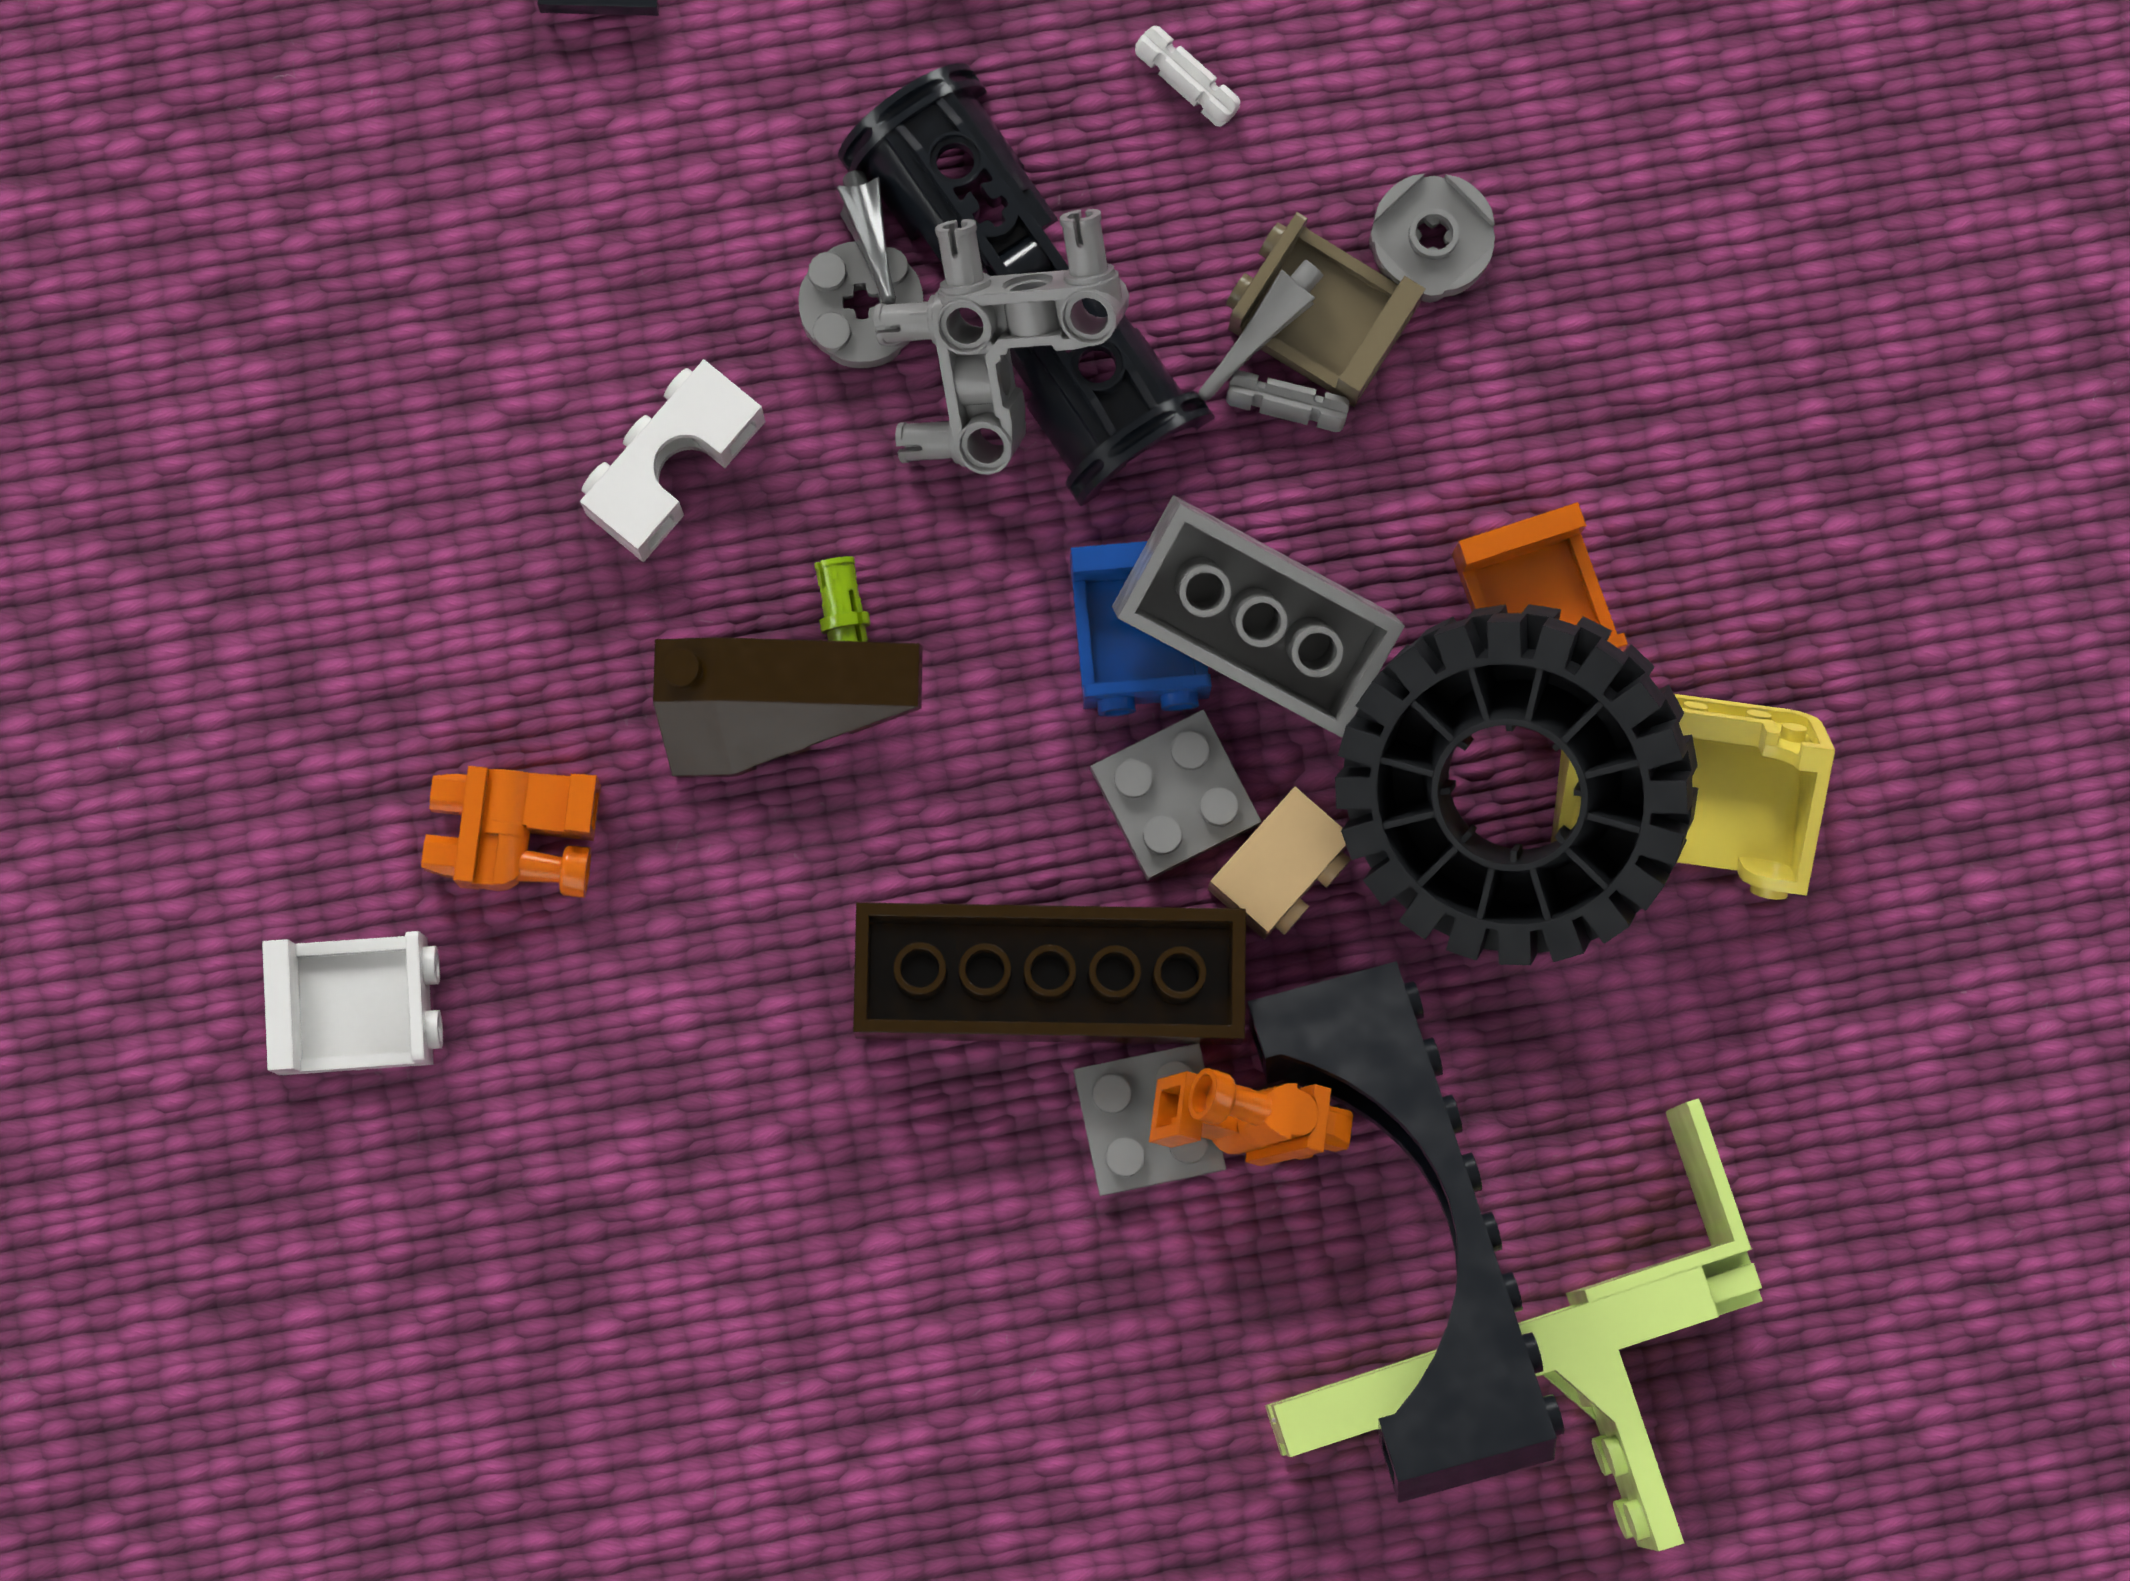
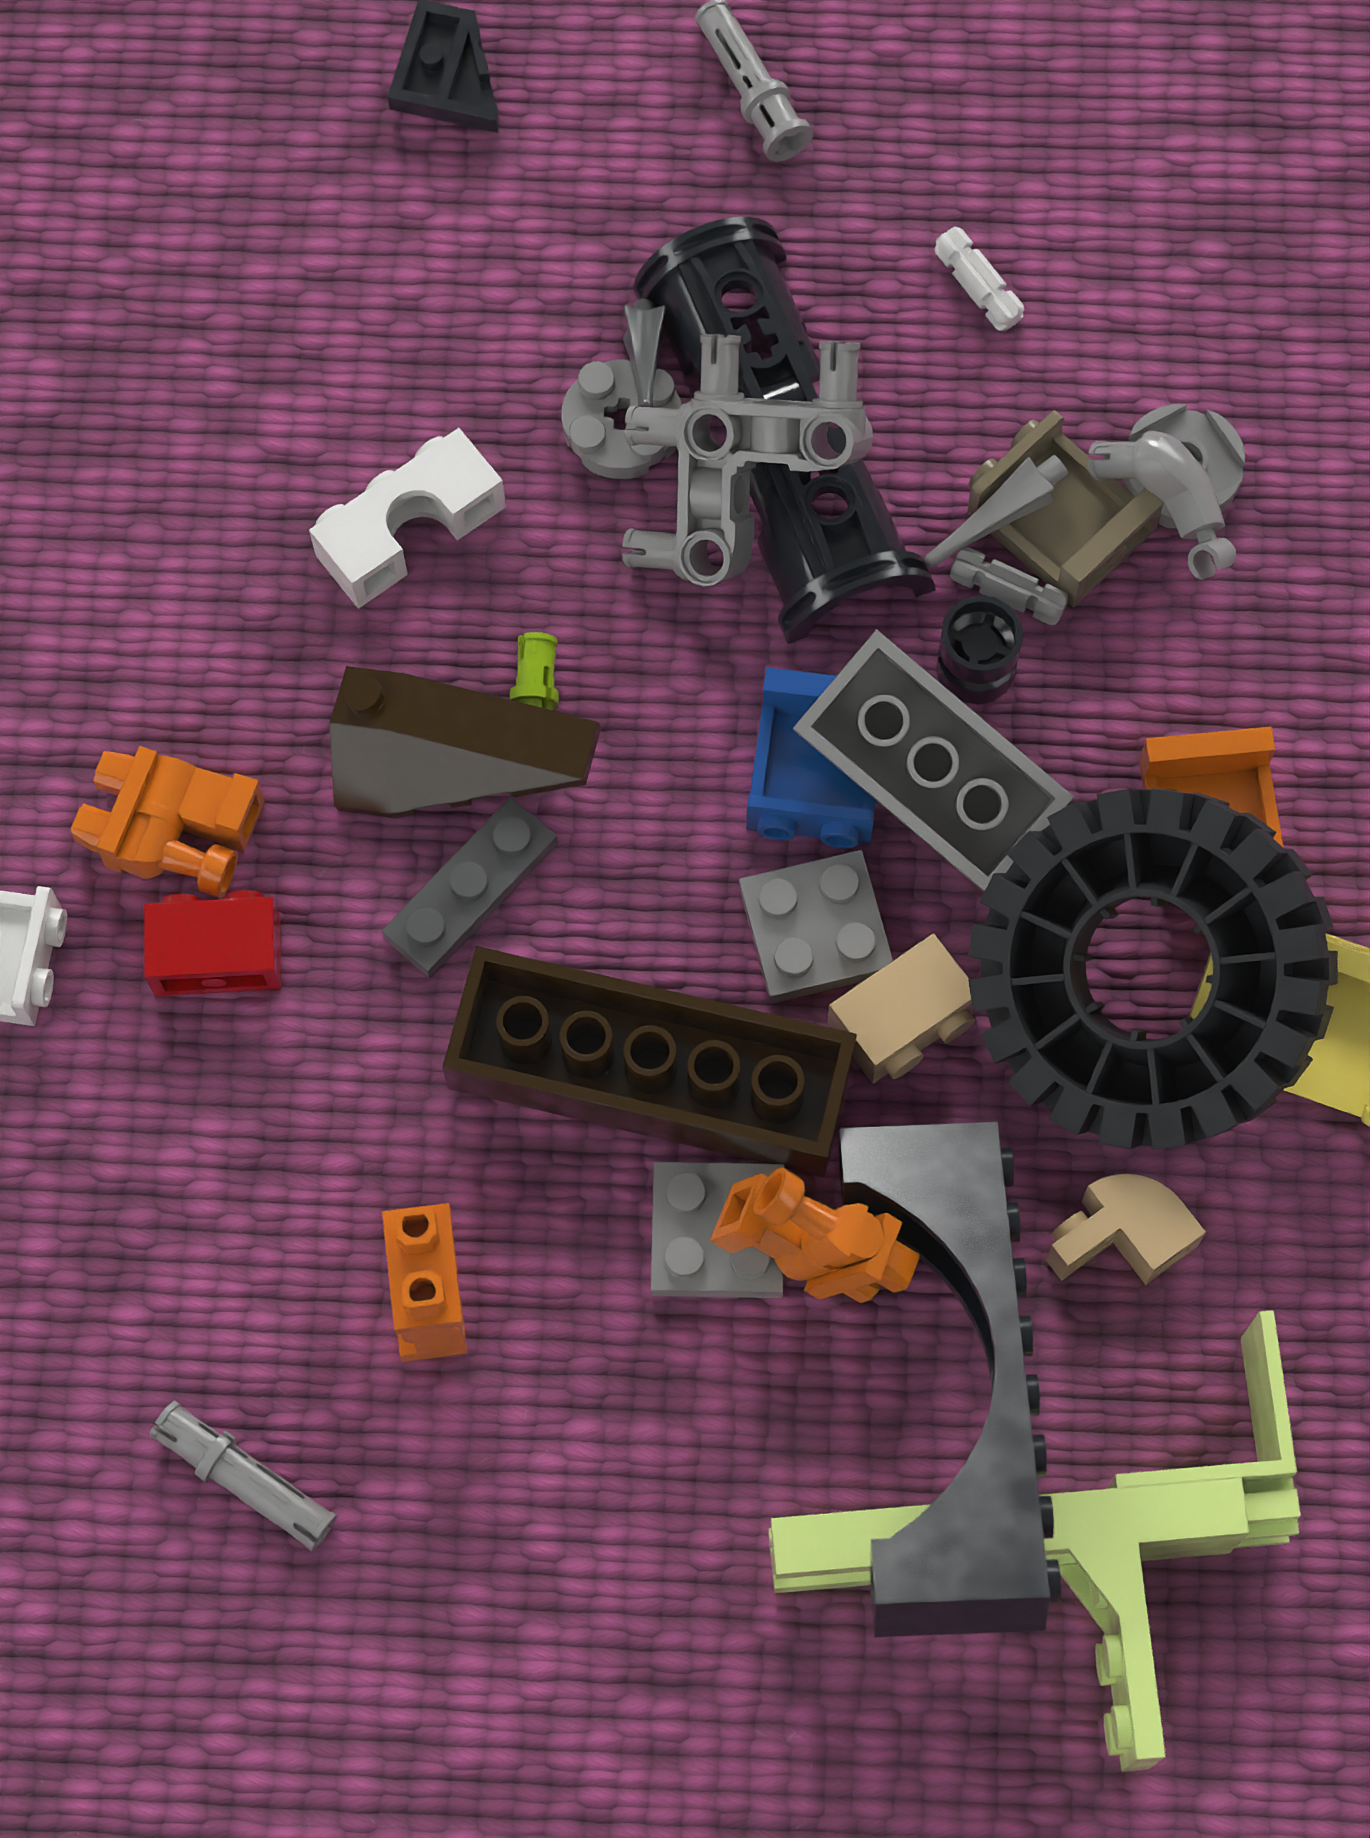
camera: 20 degrees right, 10 degrees down
none -> red brick [144,890,282,996]
none -> light grey pin [149,1401,337,1552]
none -> dark grey plate [381,797,558,979]
none -> orange hips [382,1203,468,1362]
none -> black wheel [936,595,1023,705]
none -> tan brick [1046,1174,1206,1285]
none -> light grey arm [1087,431,1236,579]

